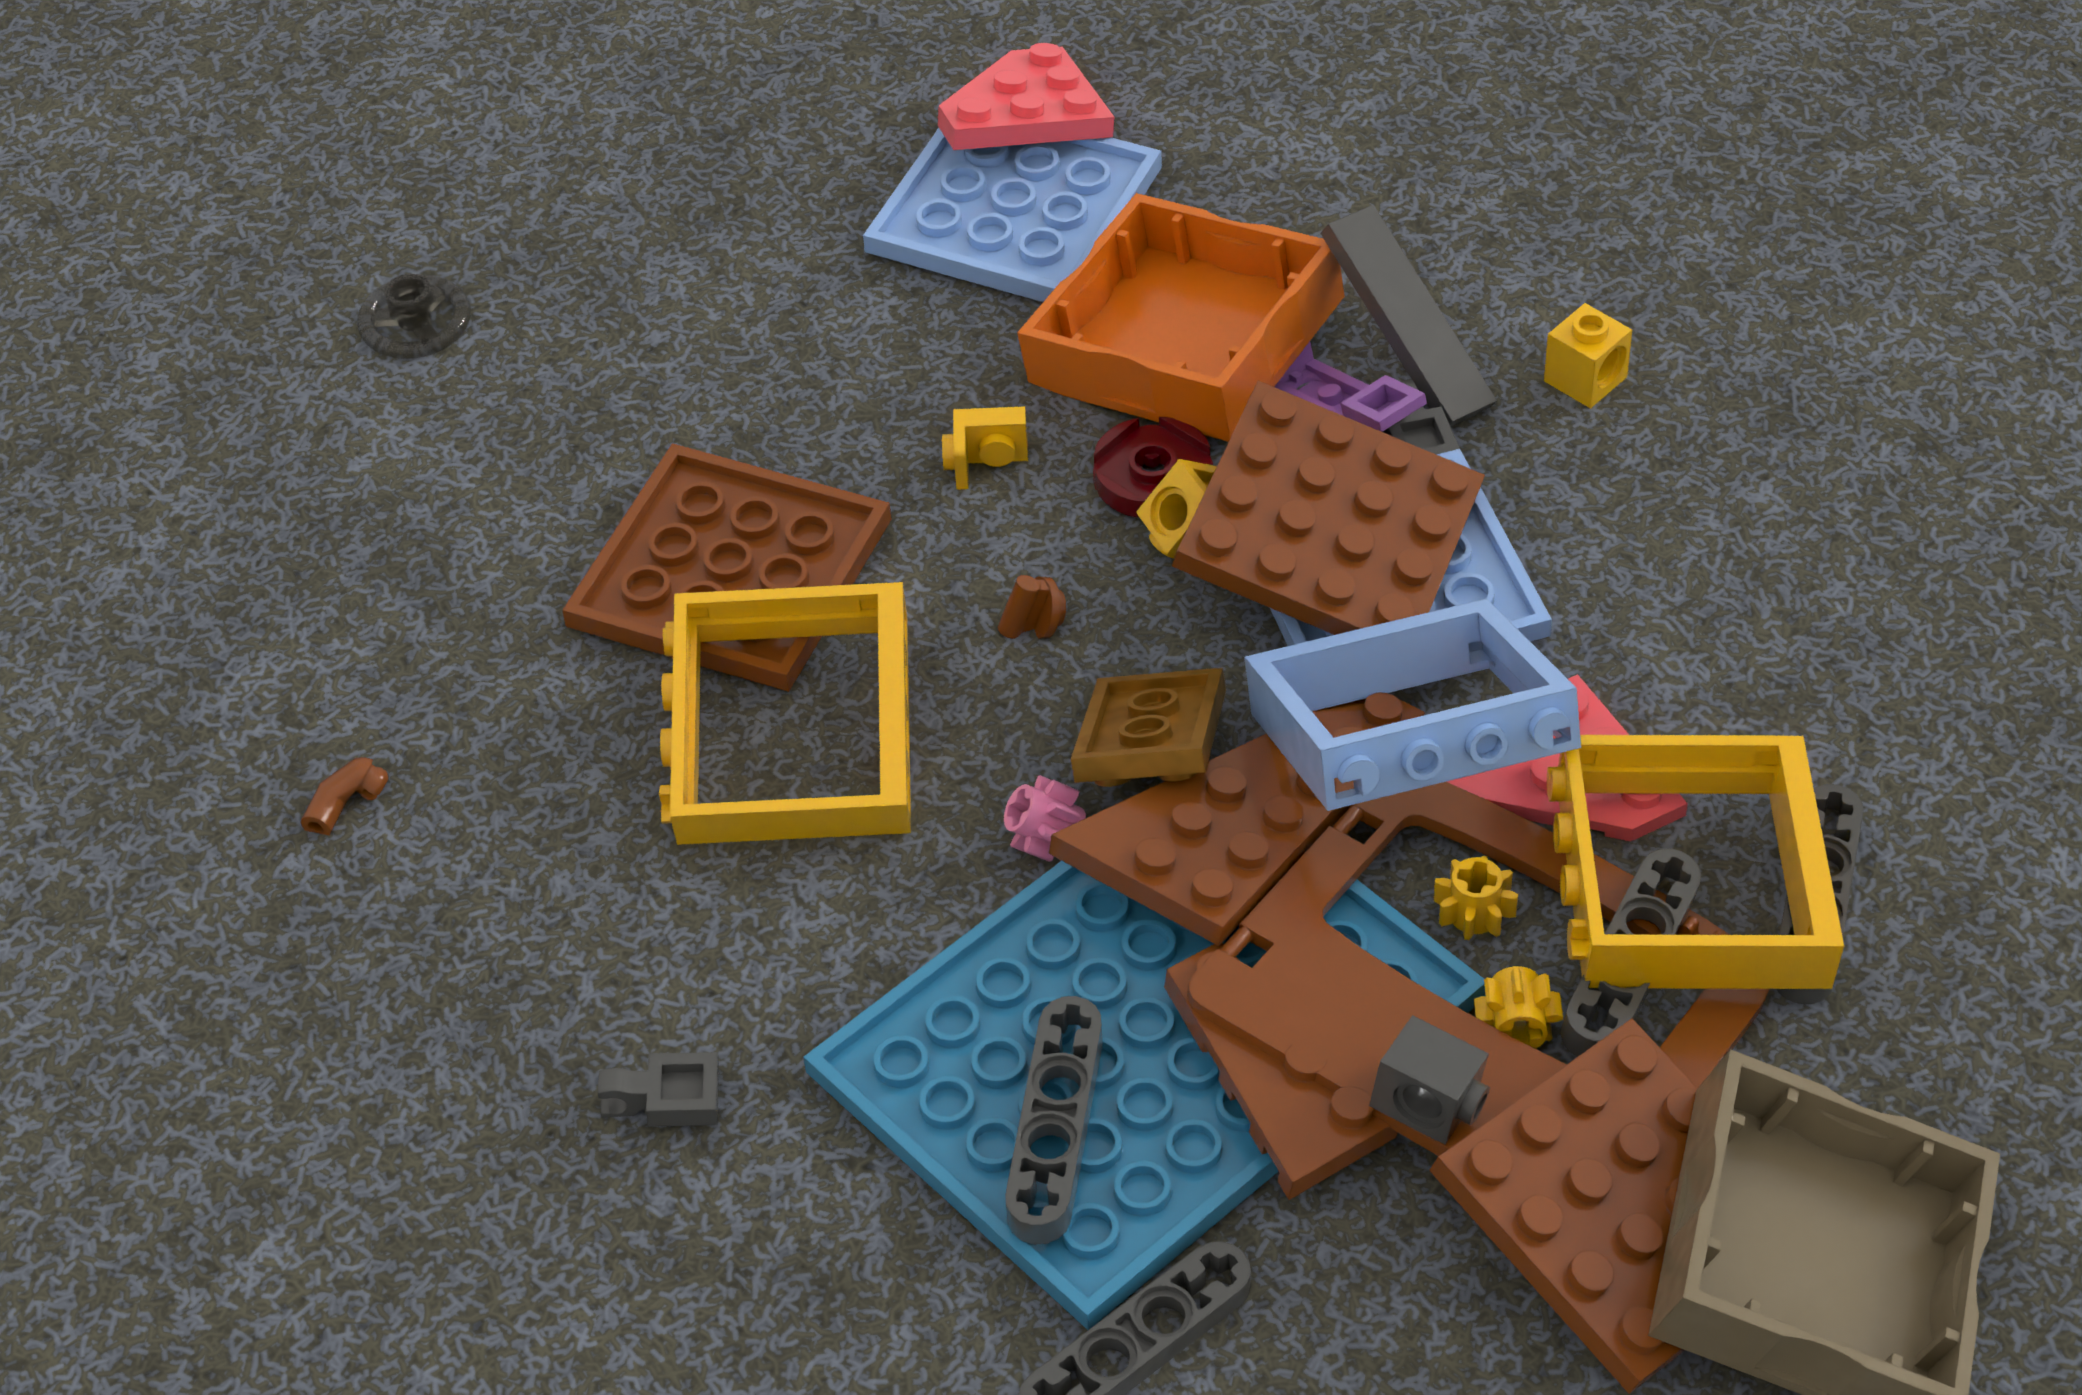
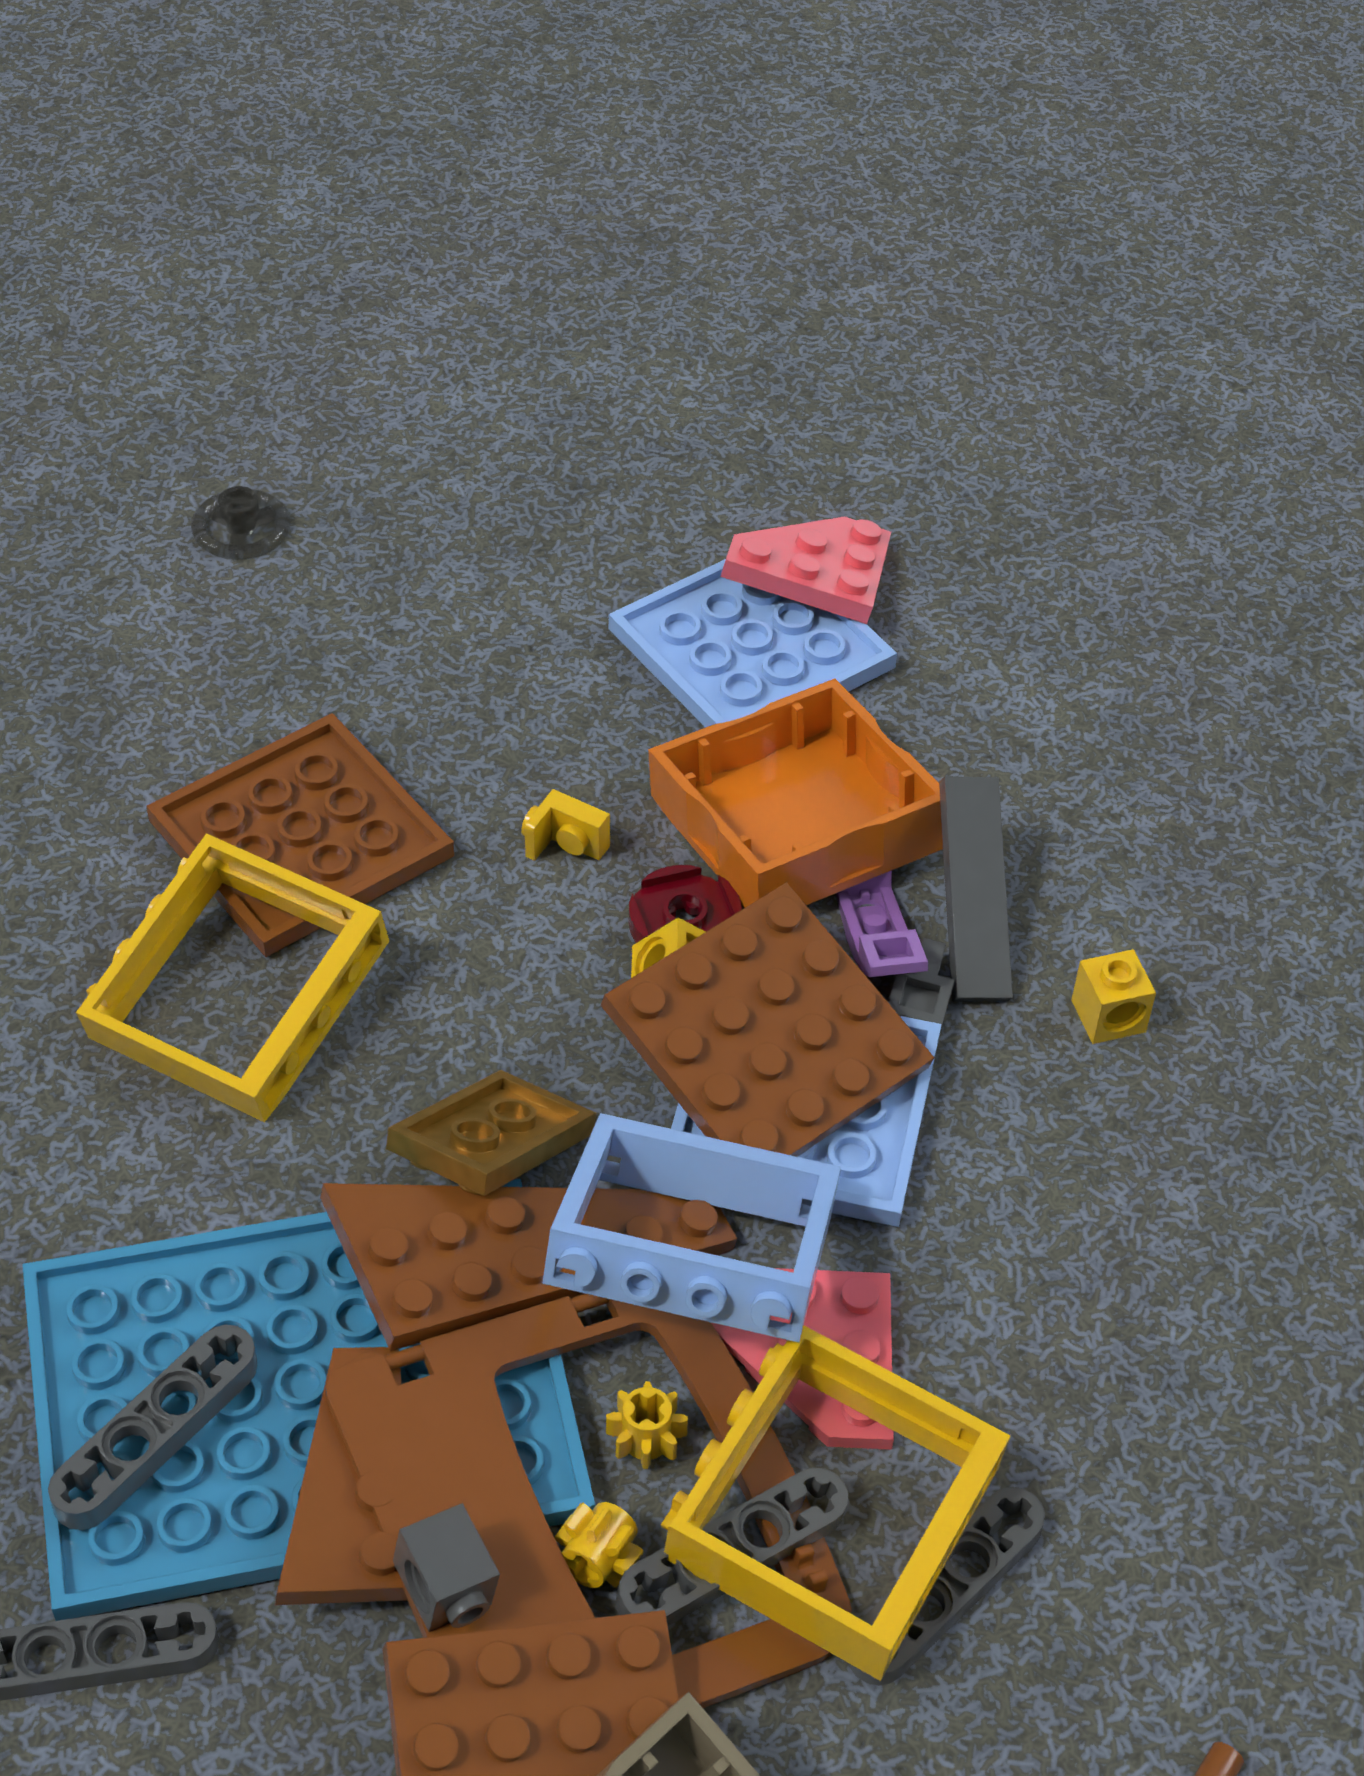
camera: 25 degrees right, 0 degrees up
dark orange plate [997,575,1066,639] -> none
bright pink gear [1004,775,1086,862] -> none

